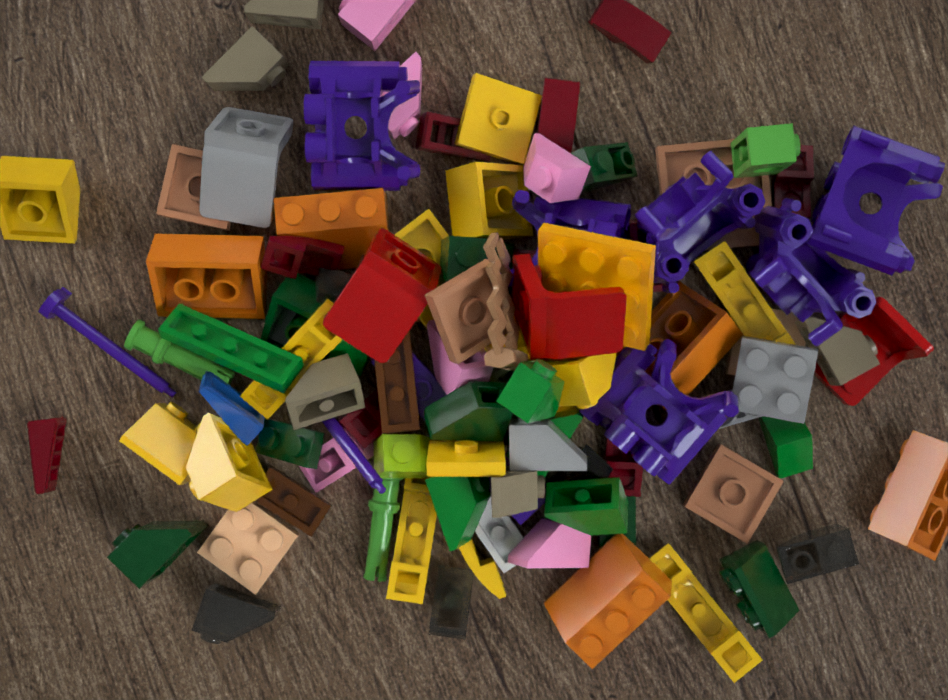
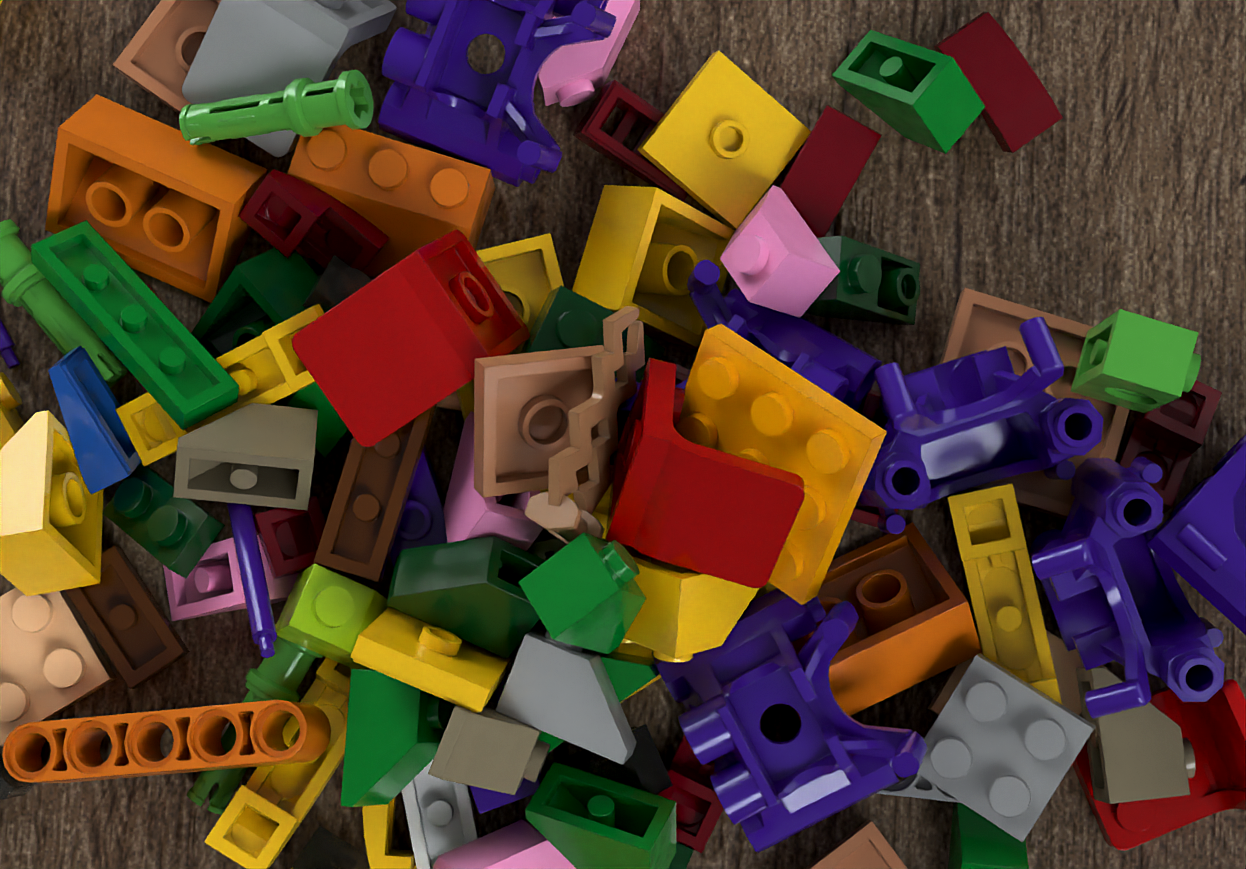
camera: 20 degrees right, 5 degrees down
none -> orange beam [2,700,331,783]
none -> bright green pin [179,70,373,146]
none -> green slope [832,30,985,154]

